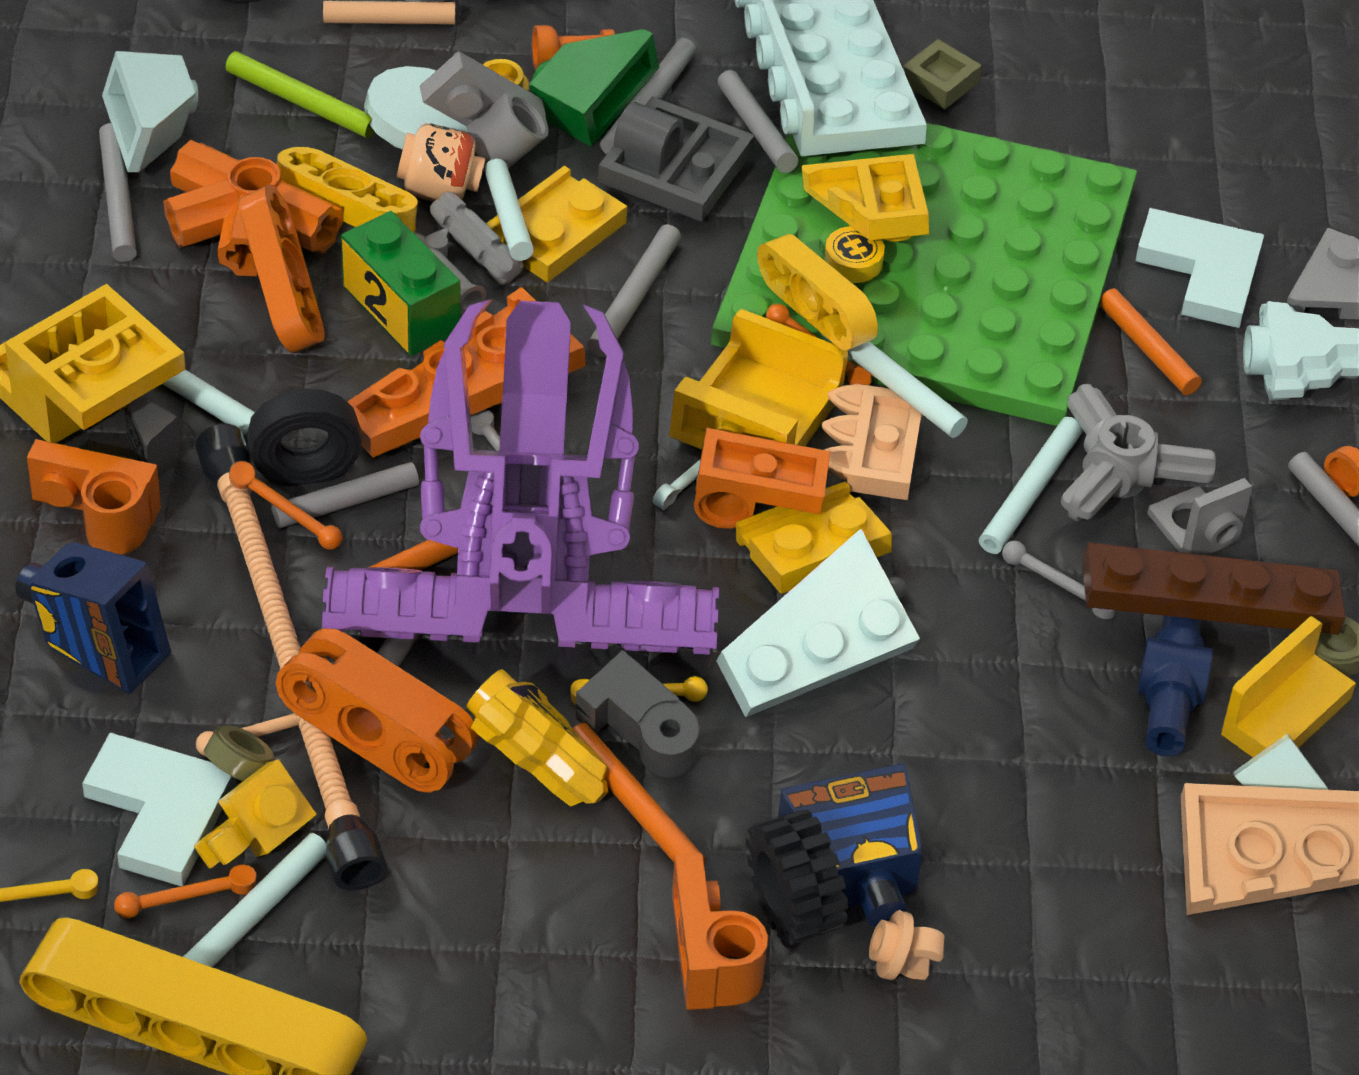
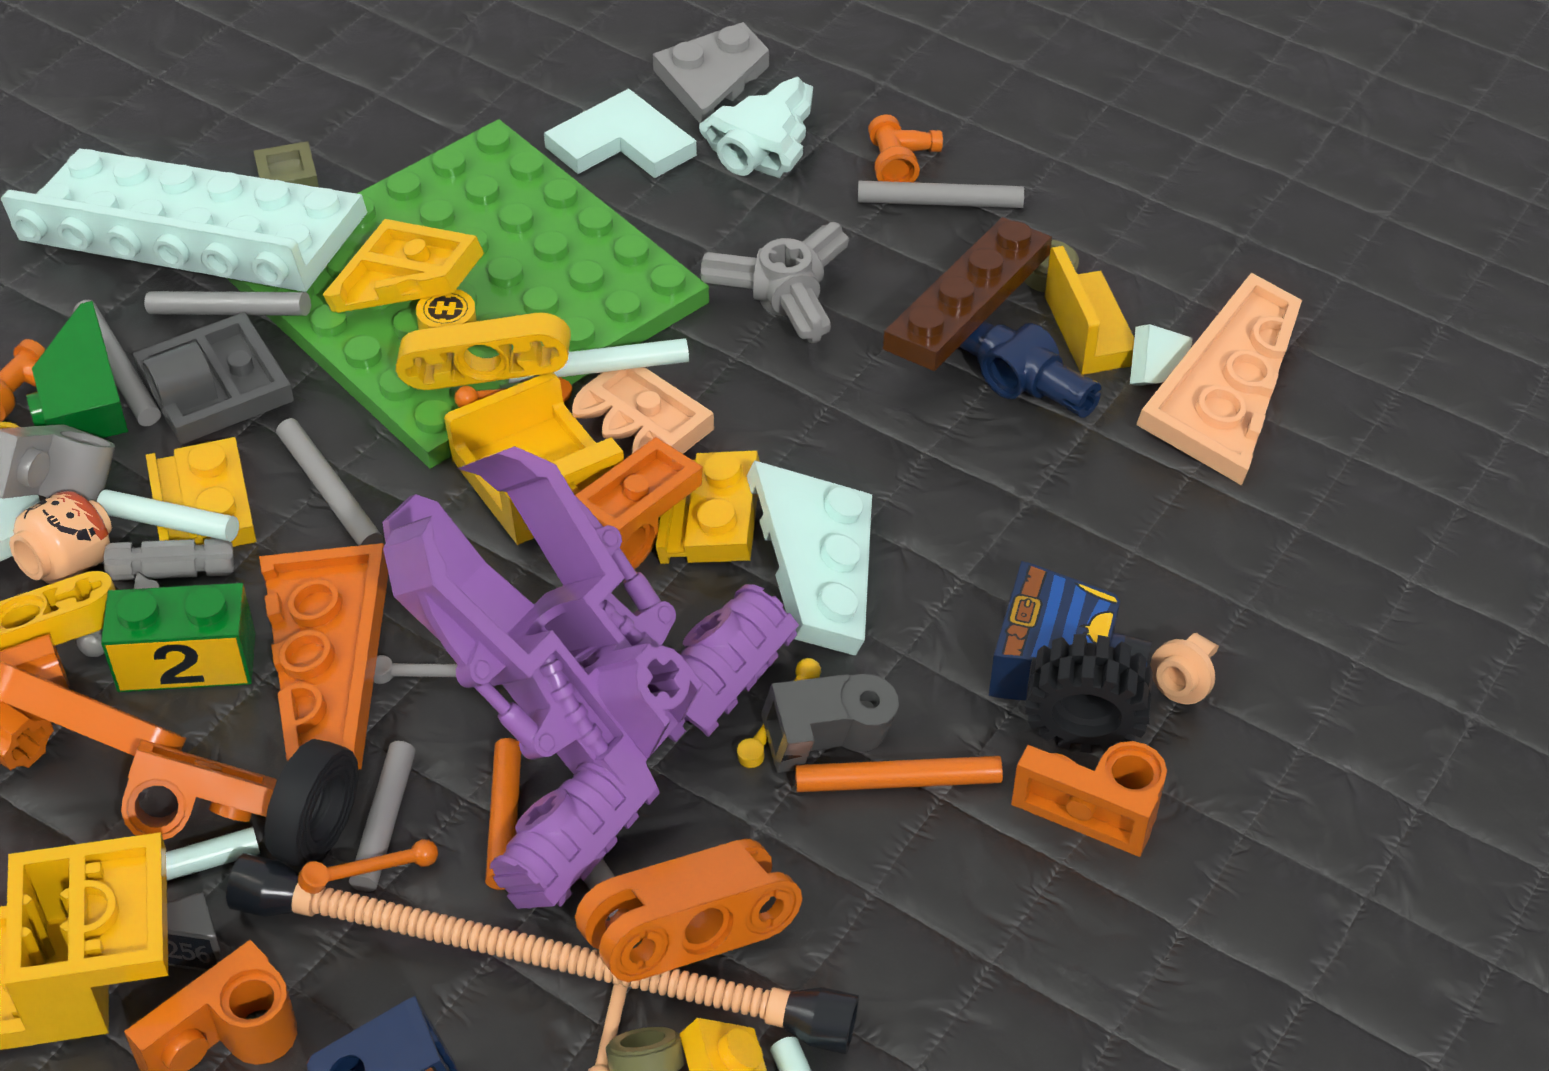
camera: 55 degrees left, 0 degrees up
yellow rock [465,669,608,807] -> none
light aqua piece [979,417,1083,554] -> none
light grey hinge [1002,541,1117,619] -> none
orange piece [1099,288,1202,396] -> none
light grey bracket [1147,478,1253,555] -> none
none -> orange plate [121,740,277,840]

